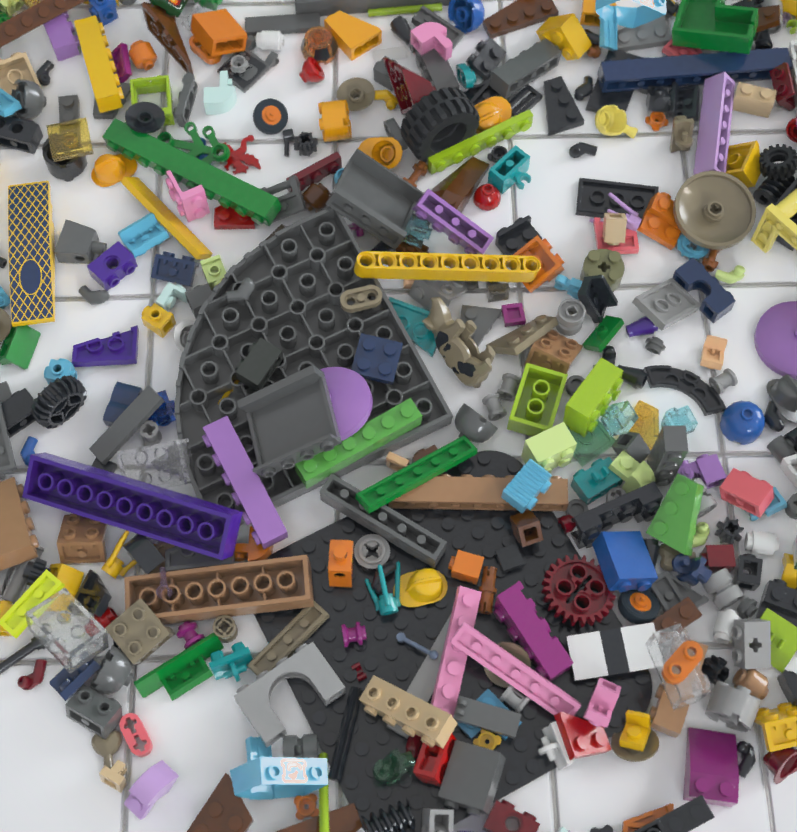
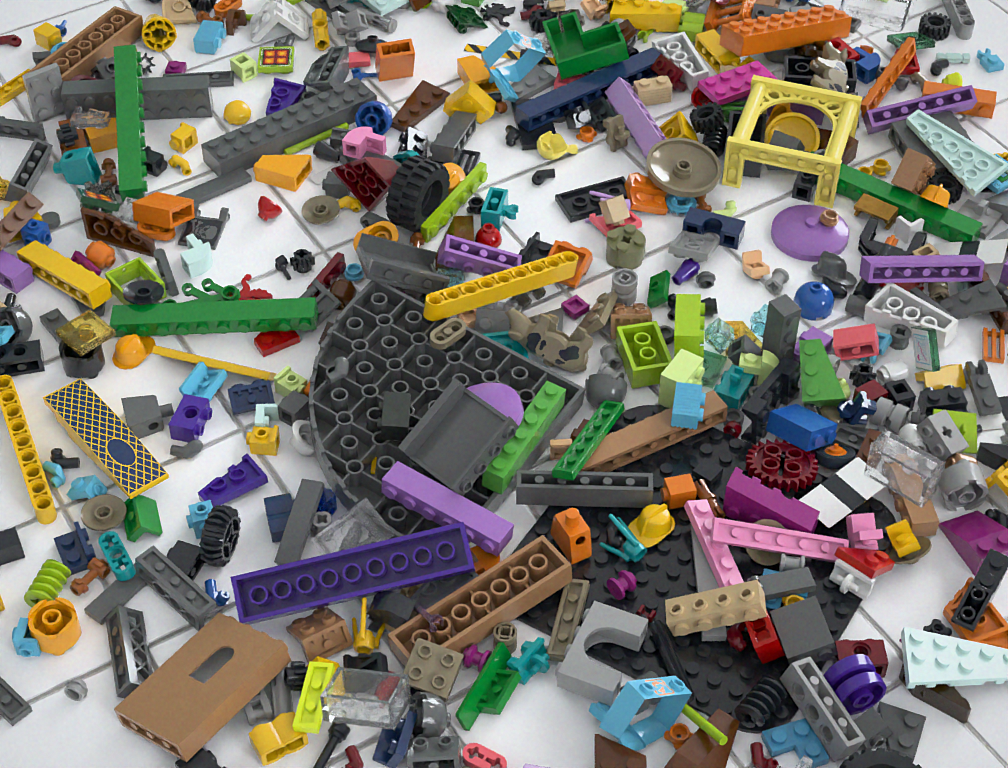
camera: 30 degrees left, 20 degrees down
bright pink bracket [165,170,210,222] -> none
light grey plate [230,55,249,73] -> none
black wheel [253,98,288,135] -> none
white brick [256,30,285,51] -> none
clear orange cone [300,26,338,65] -> none
light orange brick [318,100,352,142] -> none
dark blue plate [351,333,403,385] -> none
light grey gear [354,534,390,570] -> none
clear green hips [373,749,415,785] -> none
sand blue hinge [396,632,438,660] -> none
clear smoke plate [487,282,510,303] -> none
reddish brown brick [510,510,544,547] -> none
black wing [543,76,585,136] -> none
medium azure plate [554,274,582,300] -> none
black bracket [578,275,618,323] -> none
black tile [644,365,726,416] -> none
orange plate [661,641,703,685] -> none

